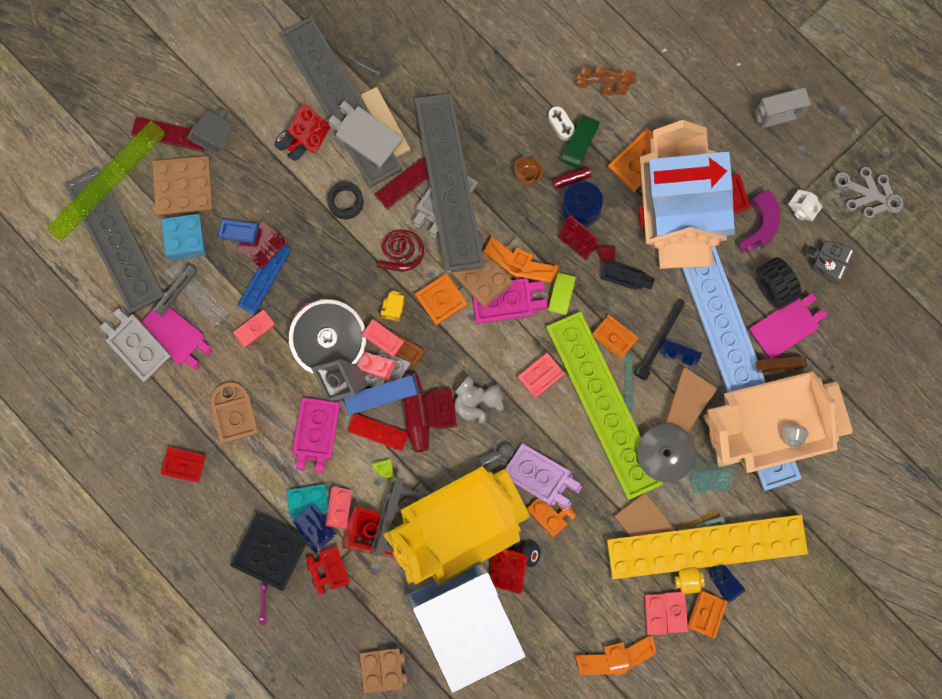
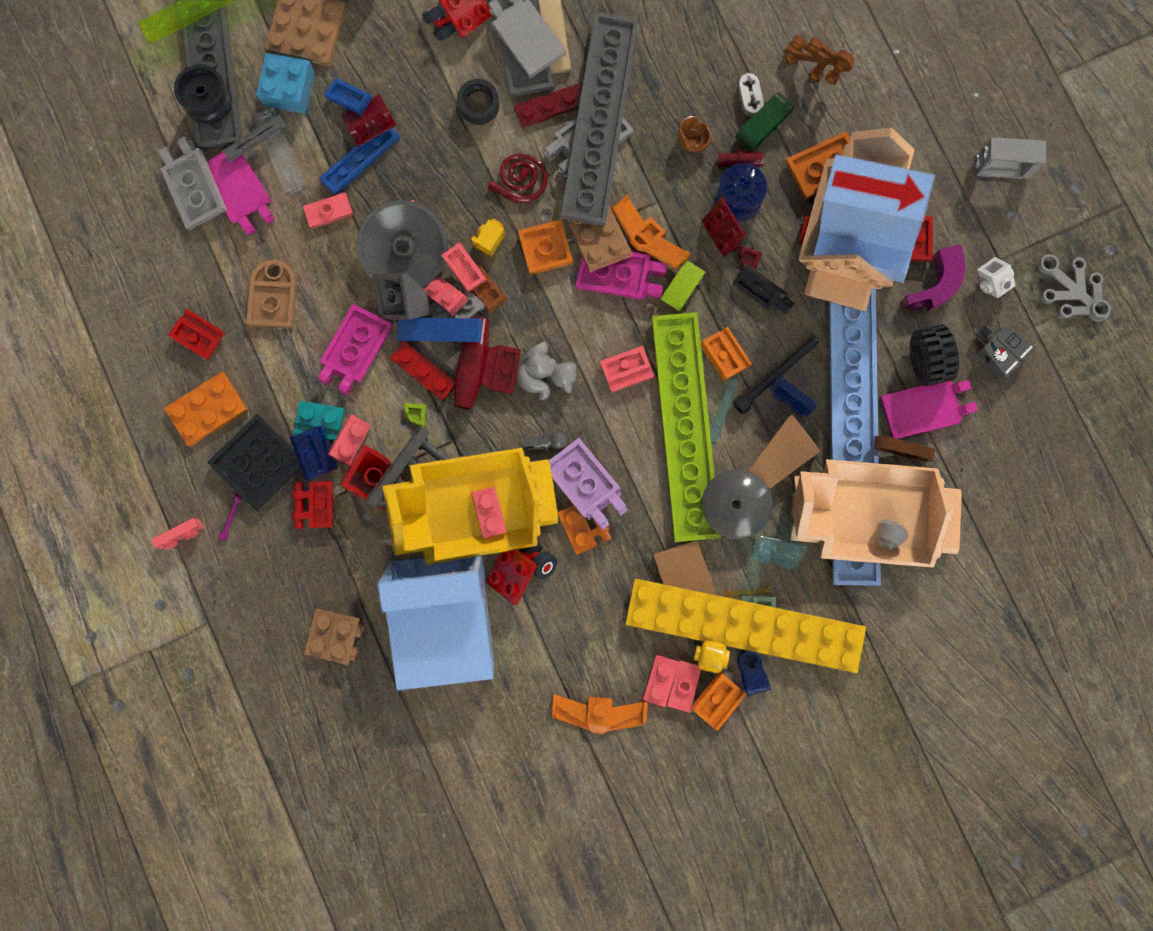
camera: 20 degrees right, 5 degrees up
none -> coral plate [151,518,204,550]
none -> orange plate [164,371,249,447]
none -> black wheel [174,64,232,124]
none -> coral plate [471,486,506,538]

